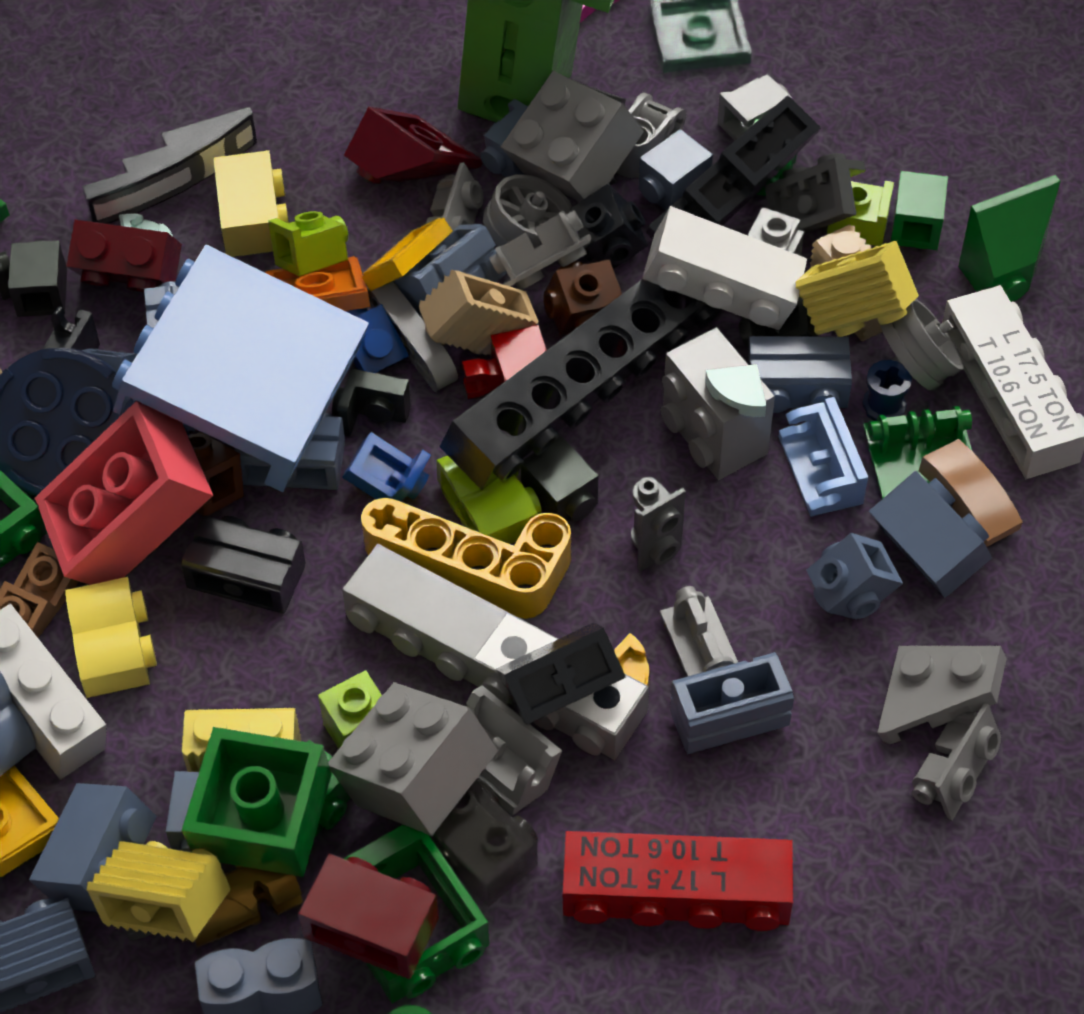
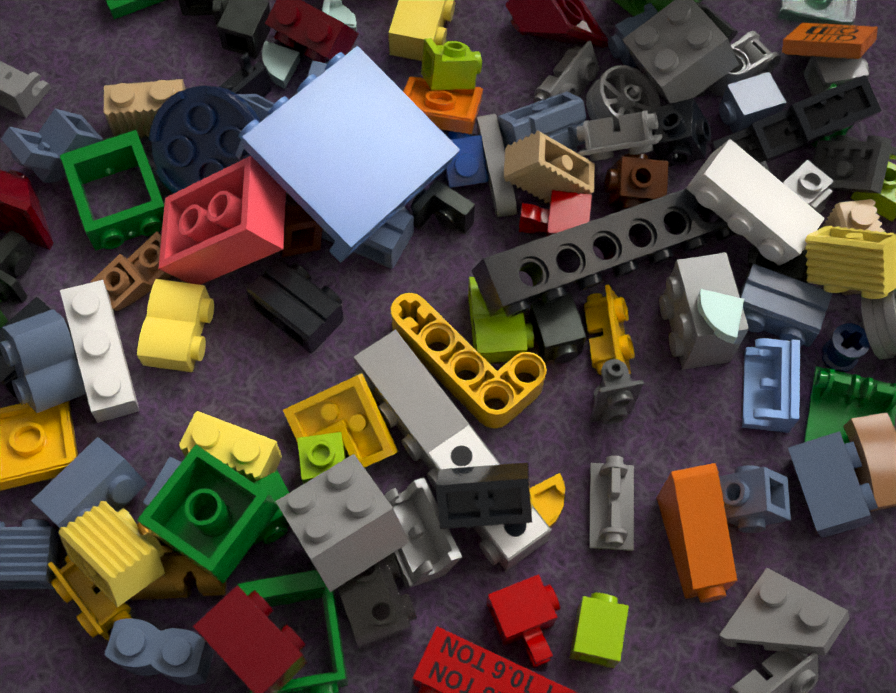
camera: 20 degrees right, 10 degrees up
blue bracket [342,432,431,502] -> none
yellow tile [361,217,453,291] -> none
sand blue brick [670,652,794,754] -> none
none -> yellow hinge [48,555,132,641]
none -> light aqua tile [262,41,301,88]
none -> yellow plate [283,373,398,468]
none -> red brick [486,574,560,669]
none -> lime brick [569,593,629,668]
none -> yellow hinge [584,284,635,375]
none -> orange slope [656,463,737,603]
none -> orange tile [782,23,878,59]

